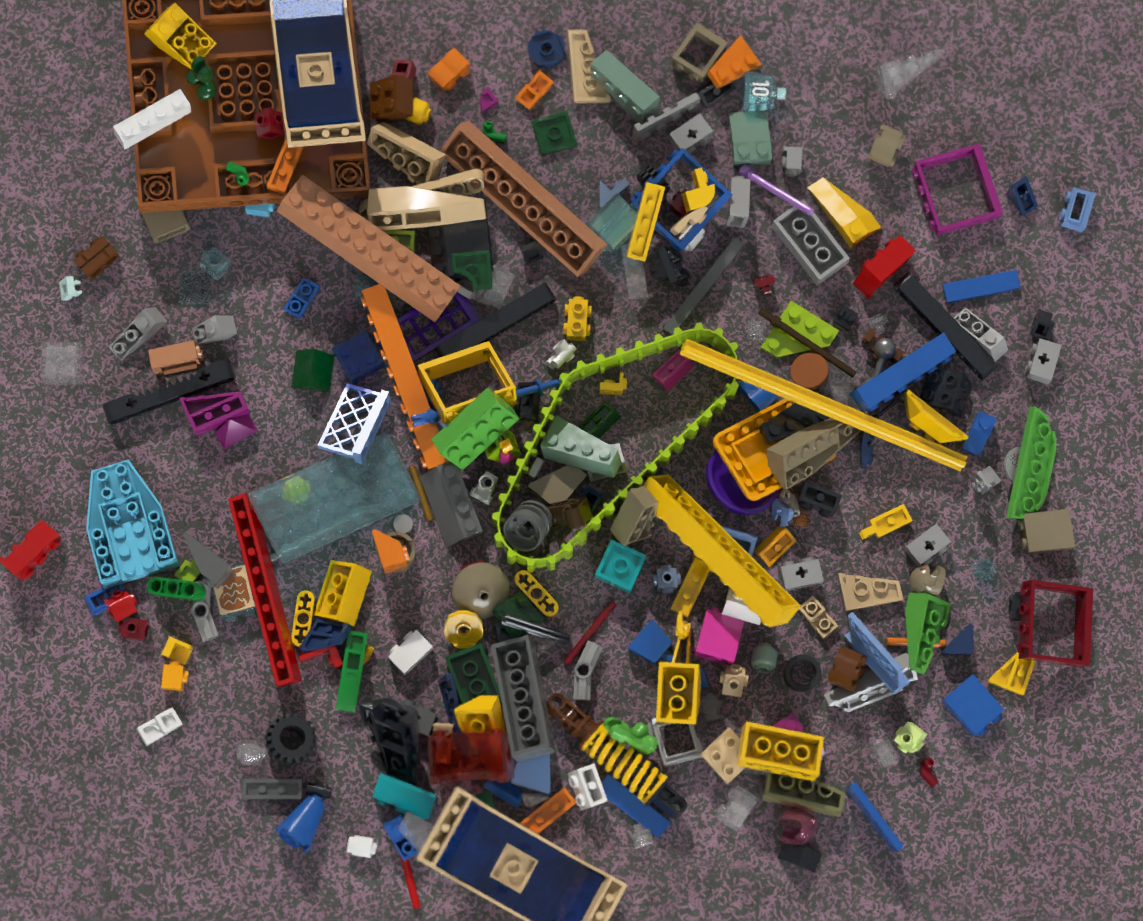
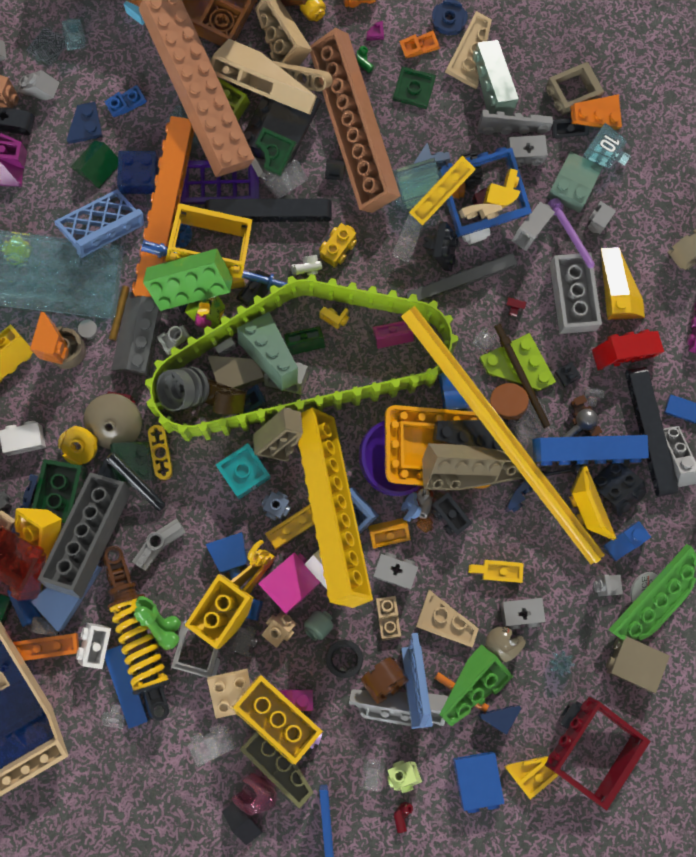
camera: 30 degrees right, 0 degrees up
dark red bar [563,600,617,666] -> none
none -> dark blue wing [67,102,103,144]

